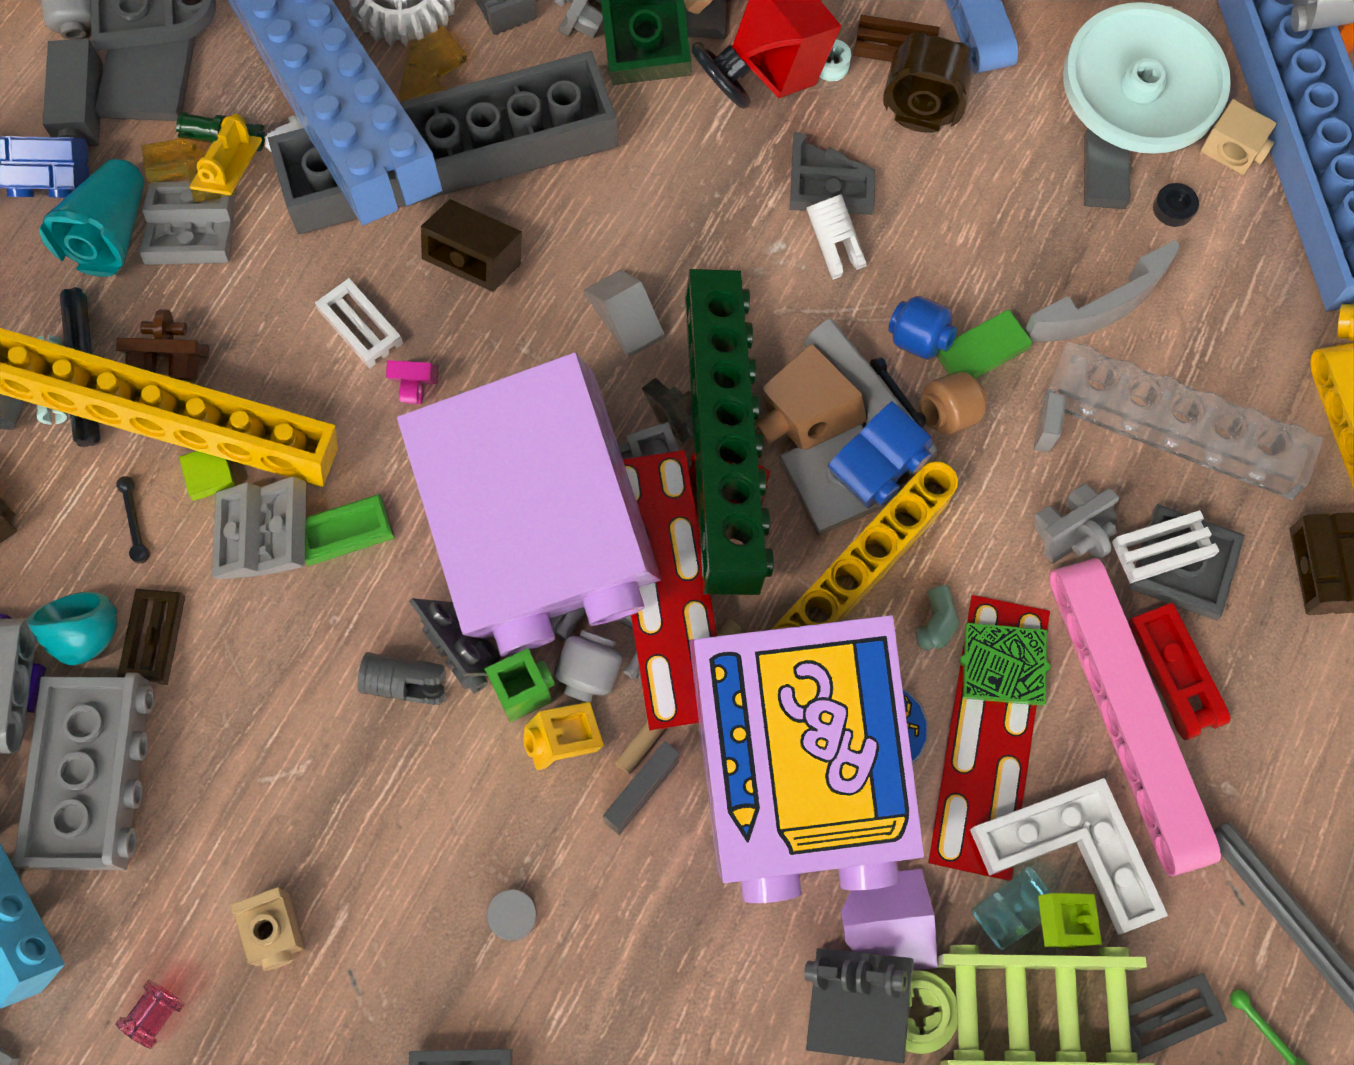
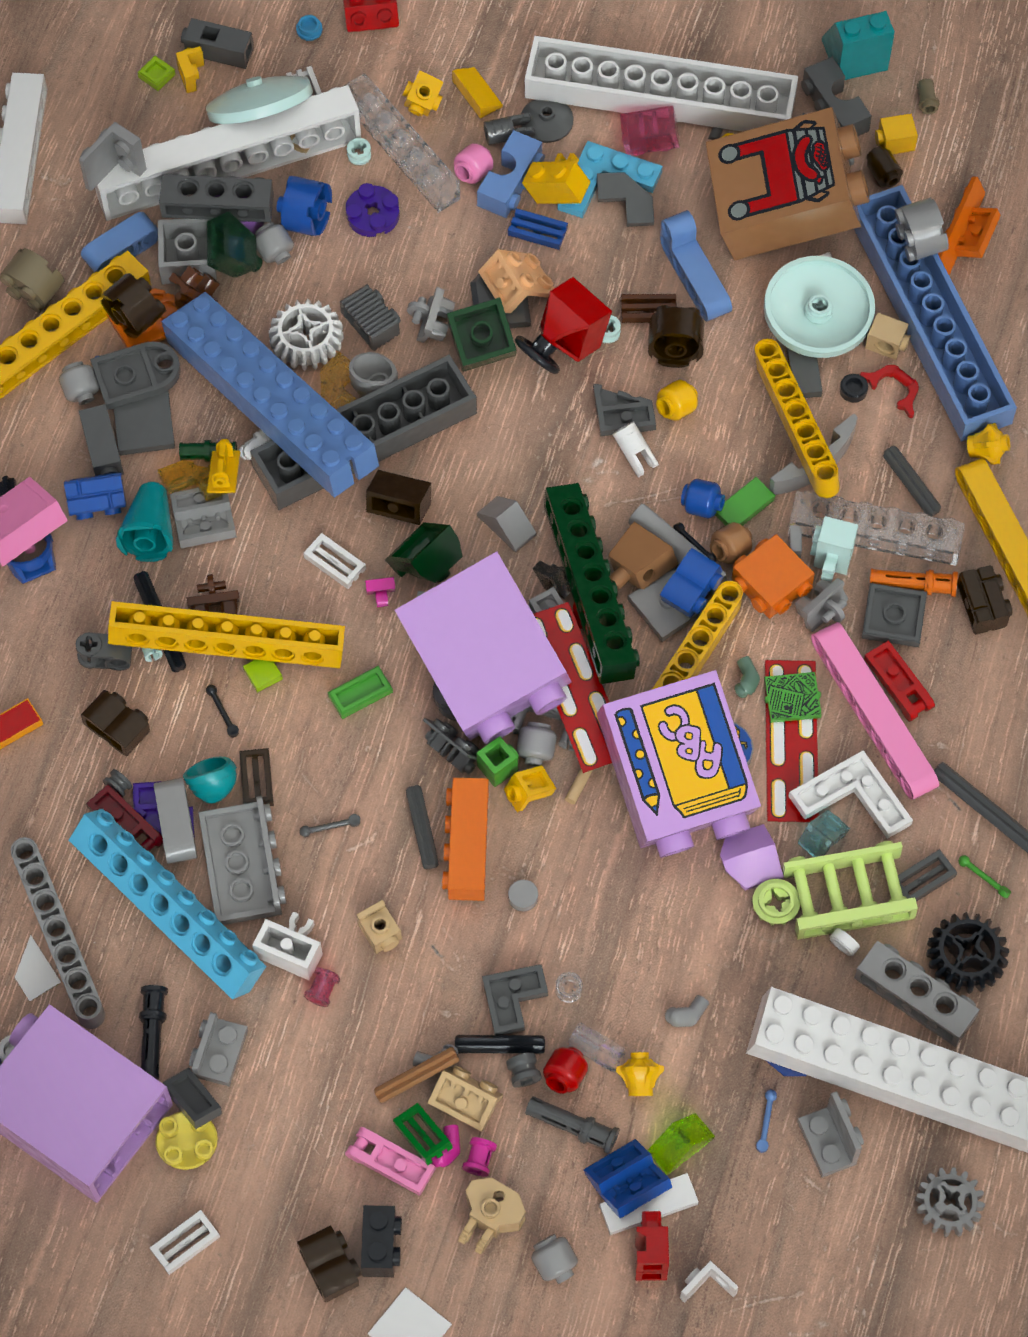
camera: 10 degrees left, 5 degrees down
light grey slope [212,476,306,579] -> none
dark grey hinge [357,652,446,705] -> none
dark grey tile [603,741,679,836] -> none
dark grey hinge [804,948,914,1064] -> none
lime bracket [1038,893,1102,949] -> none
white tile [1112,510,1219,583] -> none
none -> white brick [252,912,323,981]
none -> dark grey hinge [299,814,360,837]
none -> light grey hat [349,352,398,396]
none -> dark green brick [385,522,463,583]
none -> dark grey axle [406,785,439,870]
none -> orange brick [442,778,489,901]
none -> yellow head [656,380,698,421]
none -> orange brick [732,534,815,619]
none -> yellow beam [754,338,840,498]
none -> light aqua brick [810,516,858,582]
none -> red helmet [860,365,919,418]
none -> orange pin [870,568,958,597]
none -> dark grey axle [883,446,941,517]

